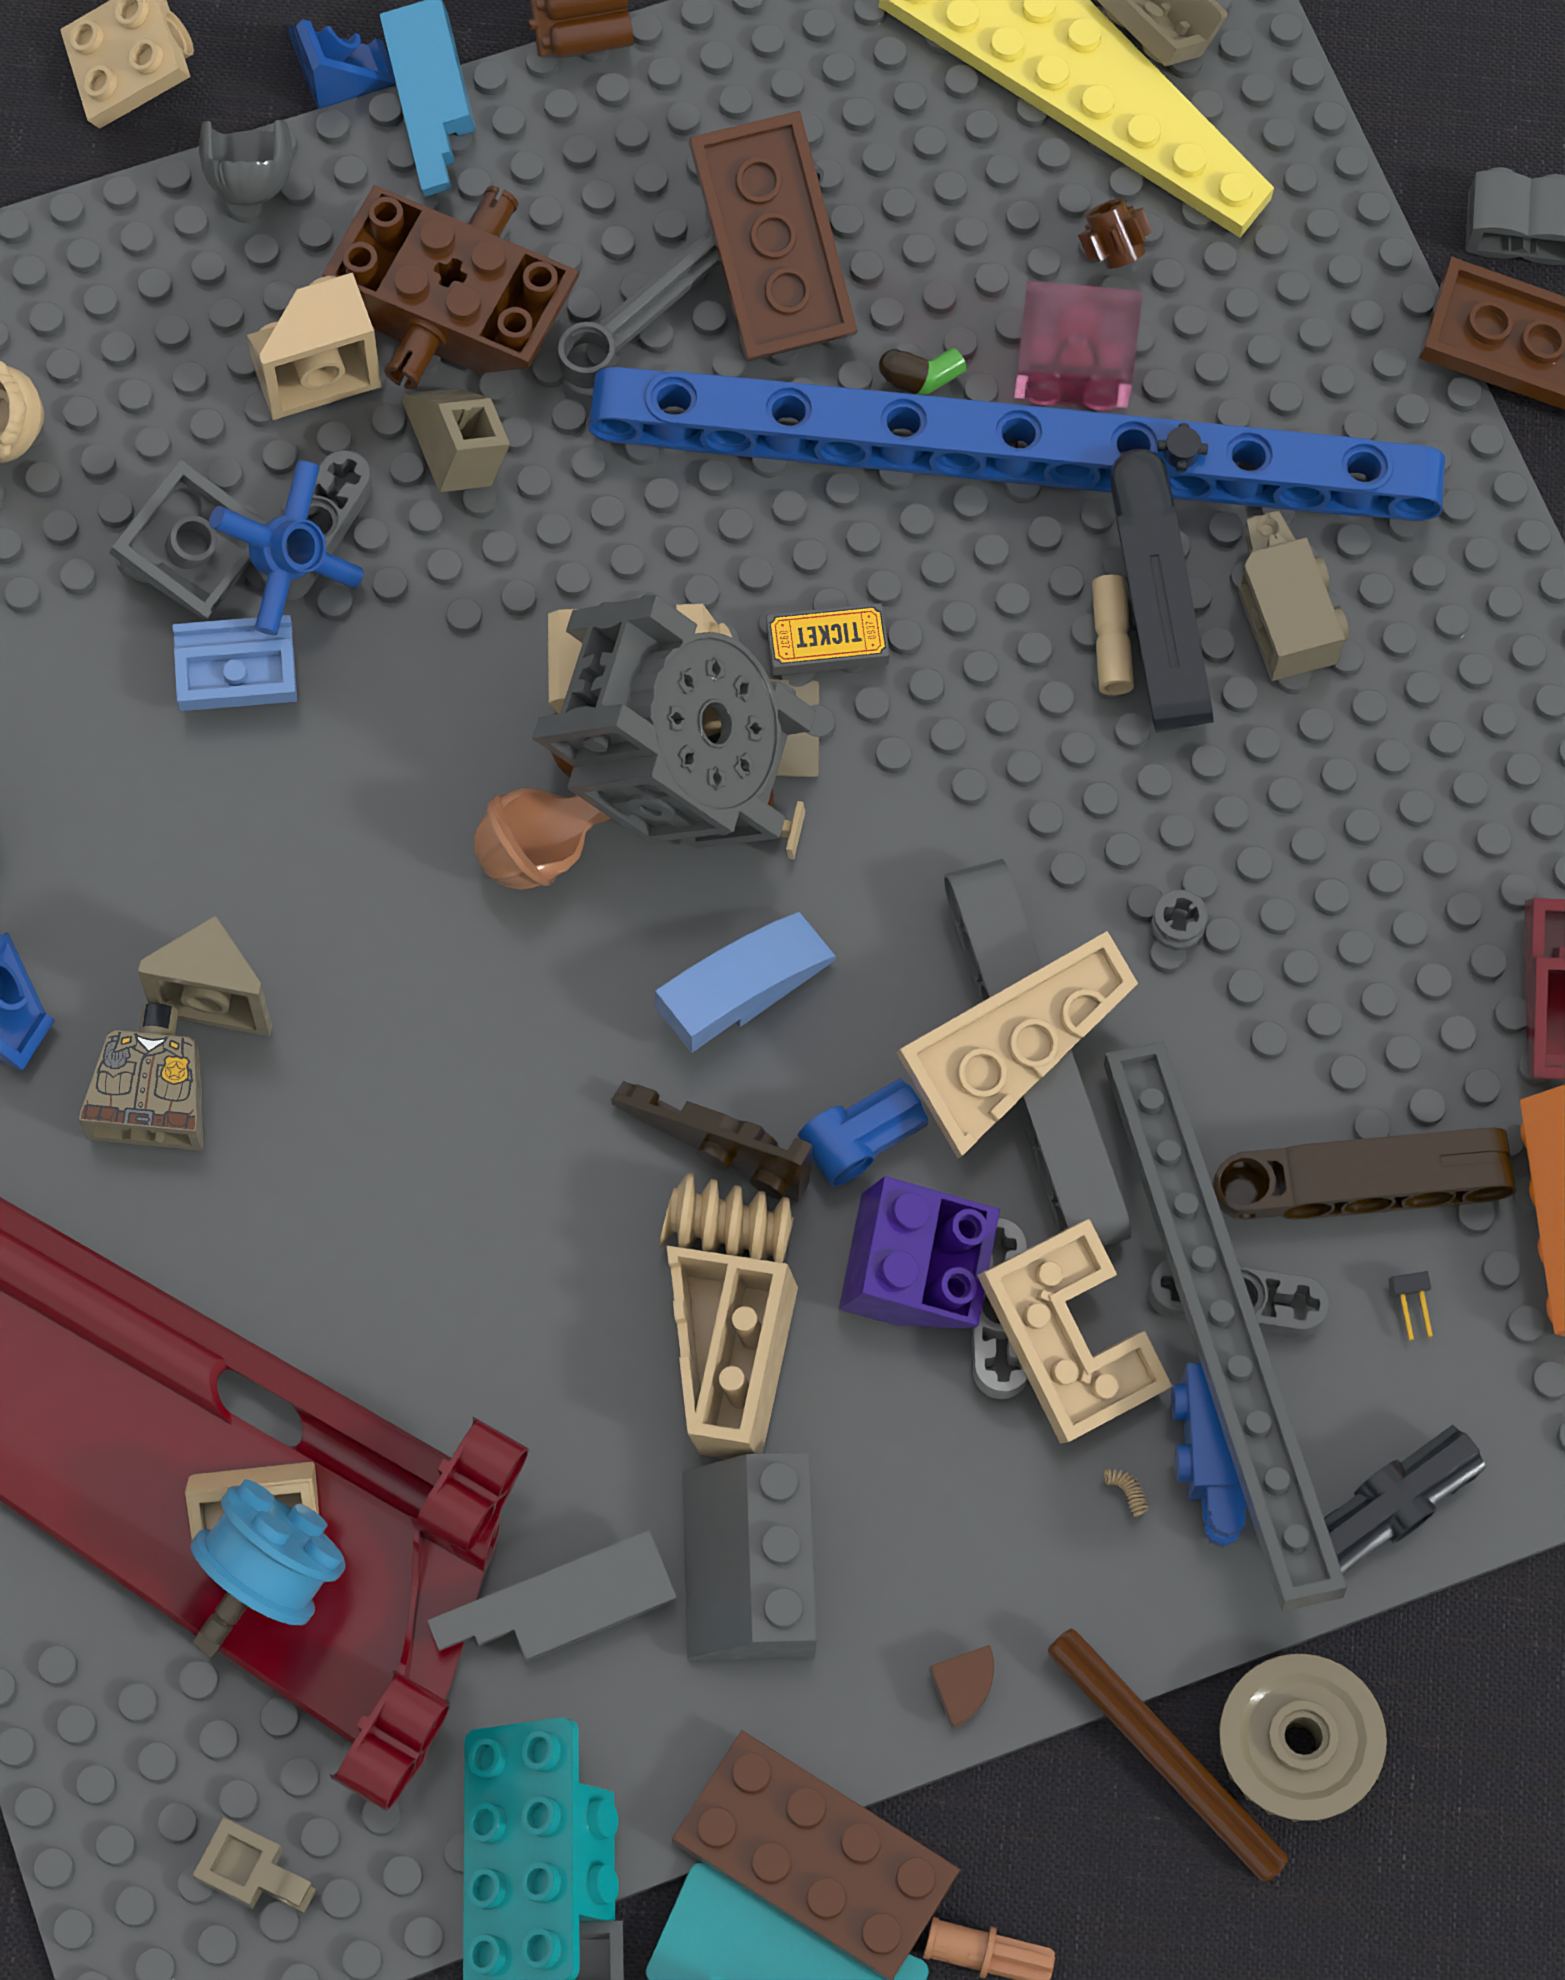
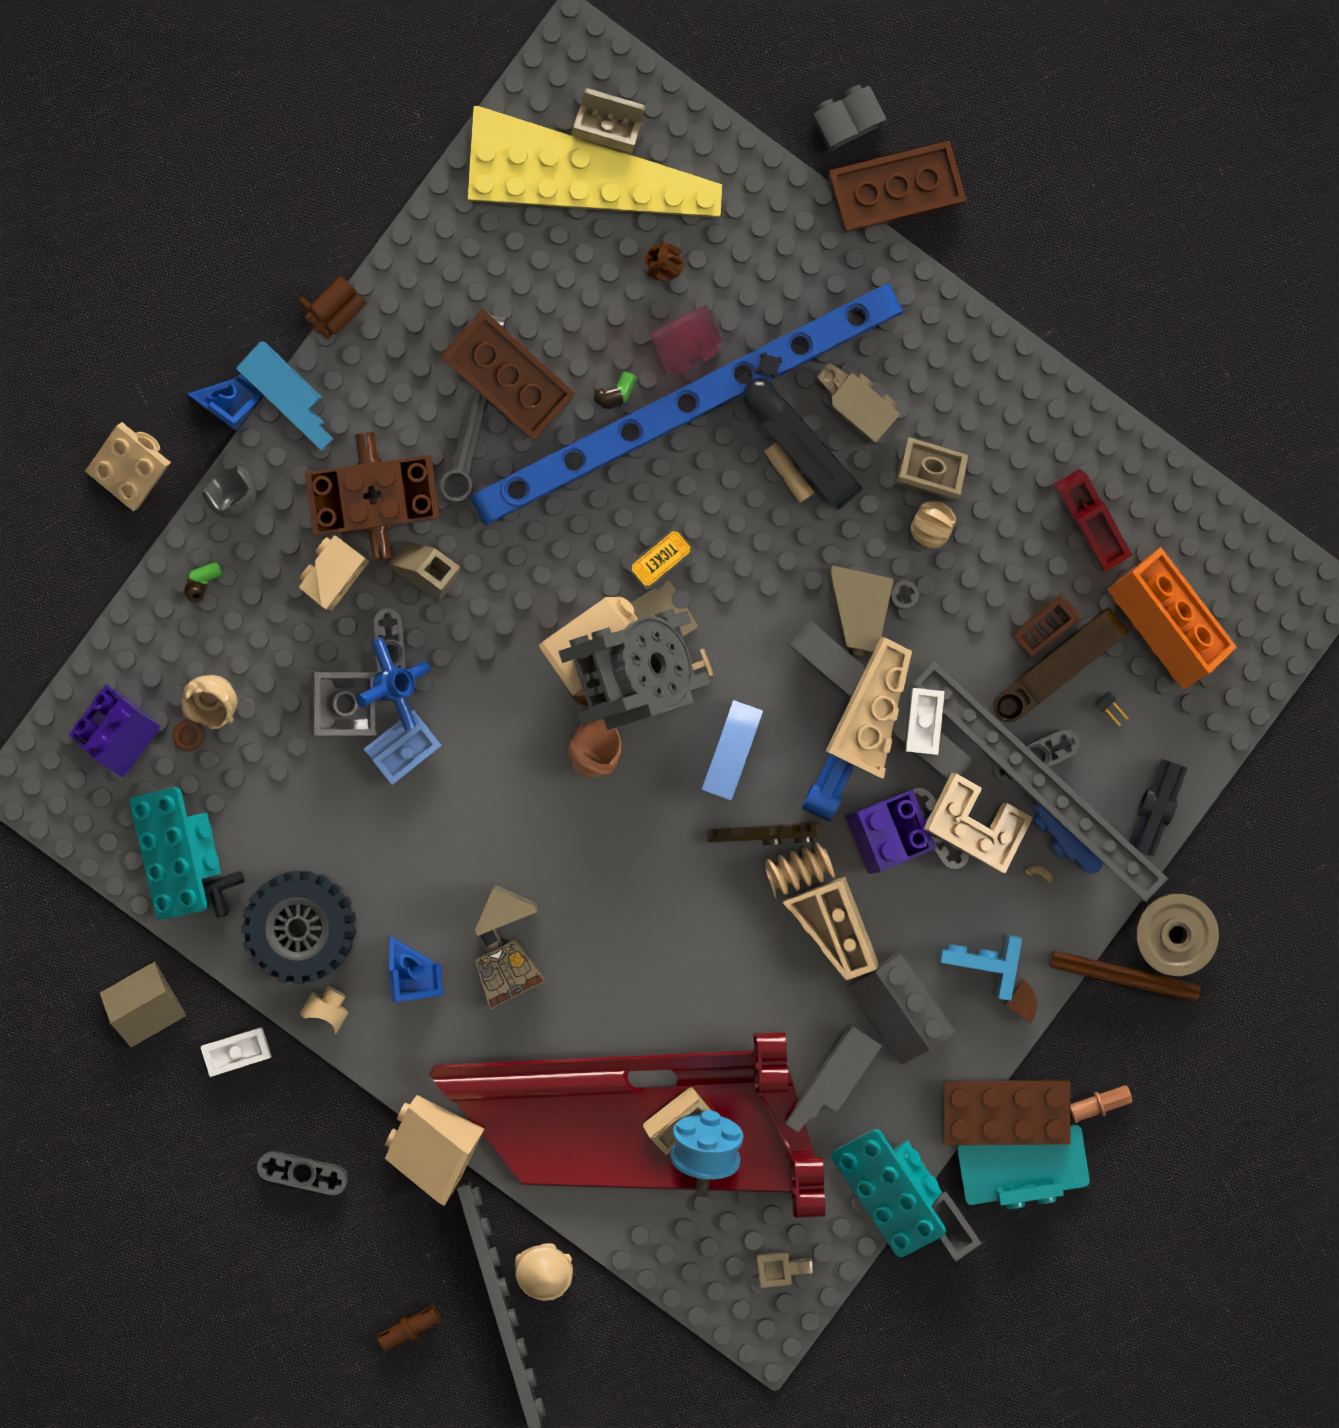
camera: 25 degrees left, 20 degrees up
none -> arm [184,561,223,603]
none -> dark tan slope [829,565,894,658]
none -> dark tan slope [894,437,969,502]
none -> white plate [905,688,945,755]
none -> tan piece [911,501,956,548]
none -> dark azure bracket [938,934,1022,1001]
none -> reddish brown slope [1012,592,1081,659]

